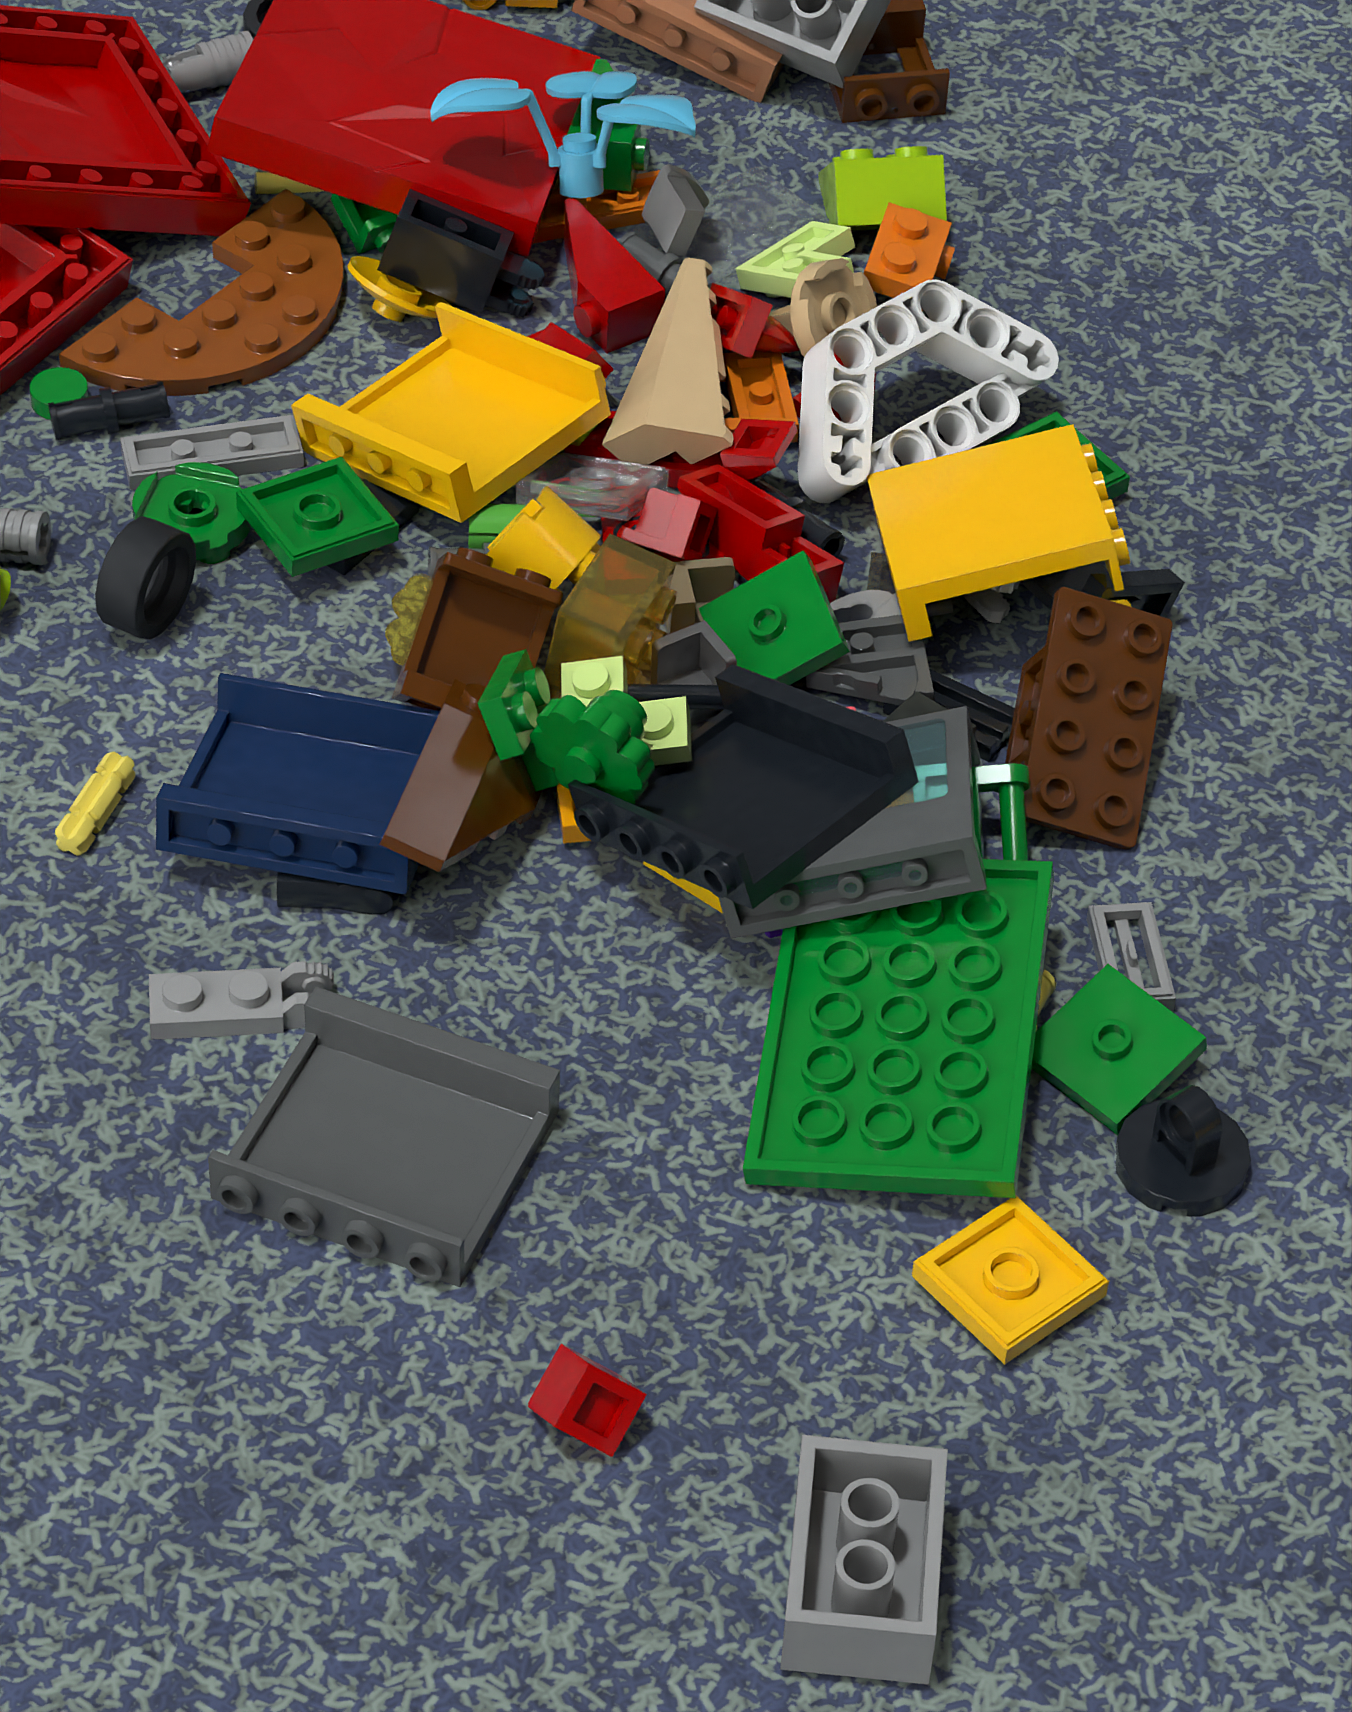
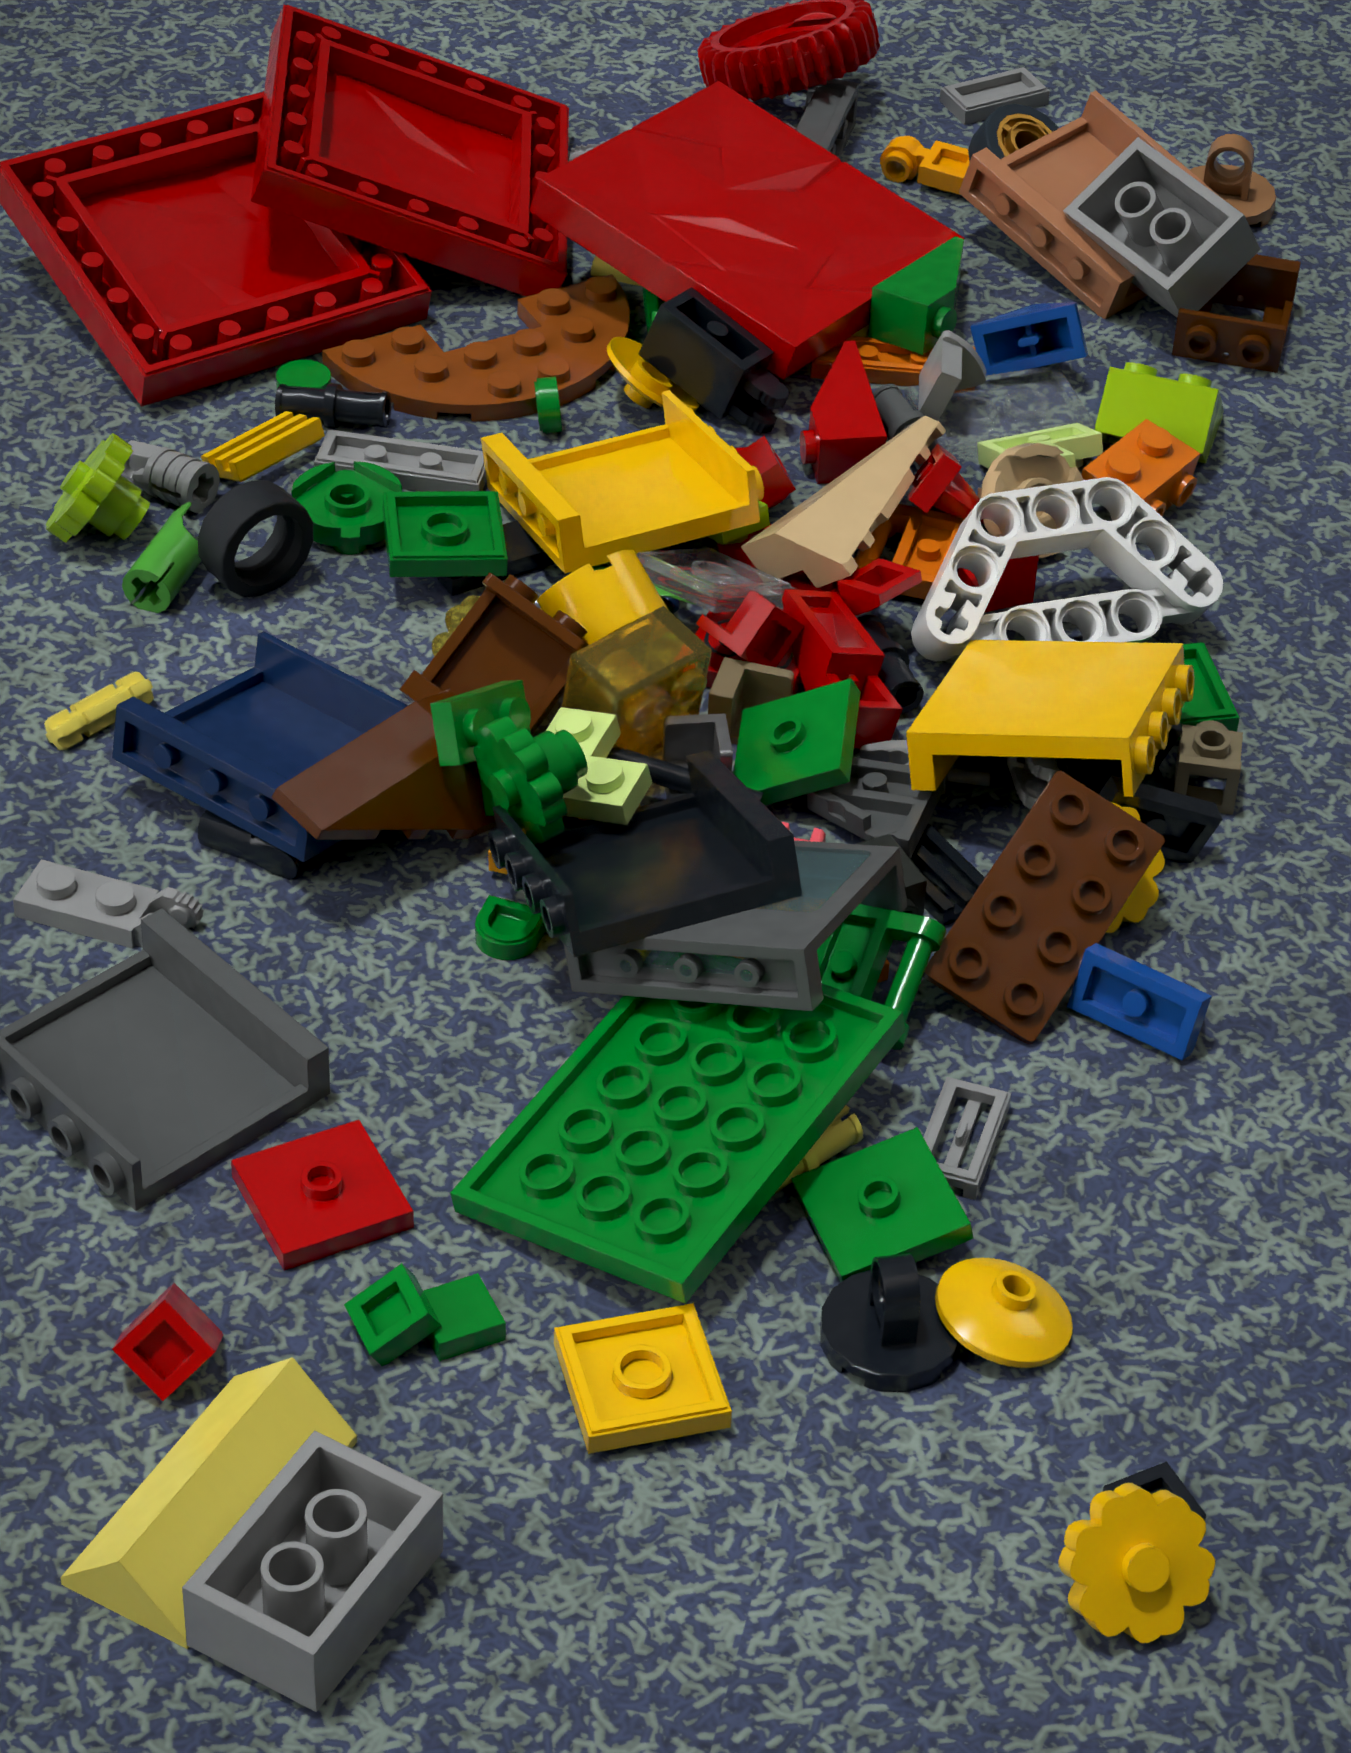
camera: 25 degrees right, 5 degrees down
medium azure plant [430,71,696,198] -> none
none -> light yellow slope [61,1357,357,1649]
none -> bright green piece [122,502,201,613]
none -> yellow tile [201,411,325,482]
none -> red plate [231,1120,414,1271]
none -> green tile [344,1263,442,1366]
none -> green tile [423,1273,506,1361]
none -> green tile [475,895,546,960]
none -> green tile [534,376,562,434]
none -> yellow dish [935,1257,1073,1368]
none -> blue slope [970,302,1088,378]
none -> blue tile [1067,943,1212,1060]
none -> dark tan brick [1173,720,1243,815]

